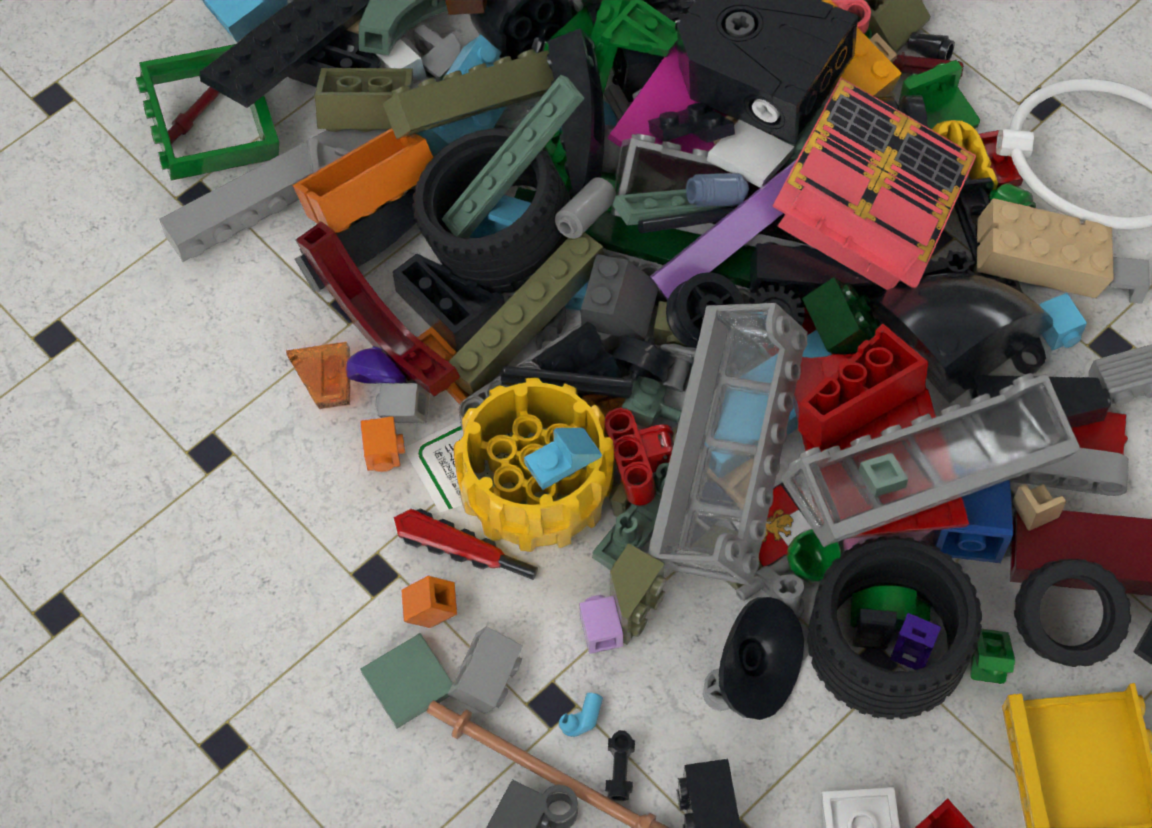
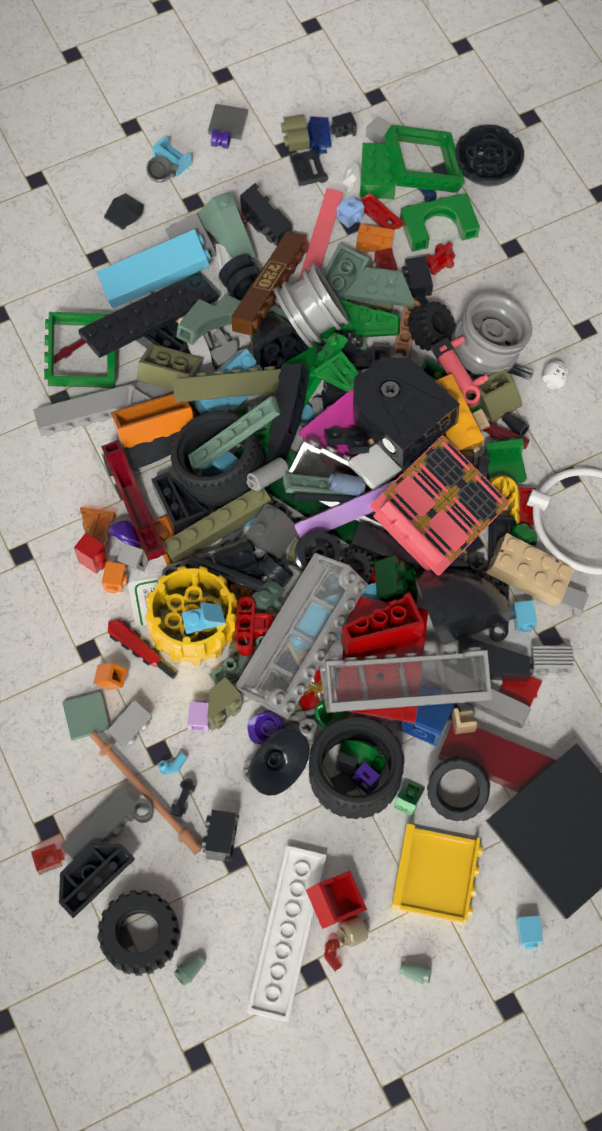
camera: 15 degrees right, 5 degrees up
sand green plate [859,453,908,497] -> none
none -> red brick [74,533,108,574]
none -> dark purple hat [247,710,285,745]

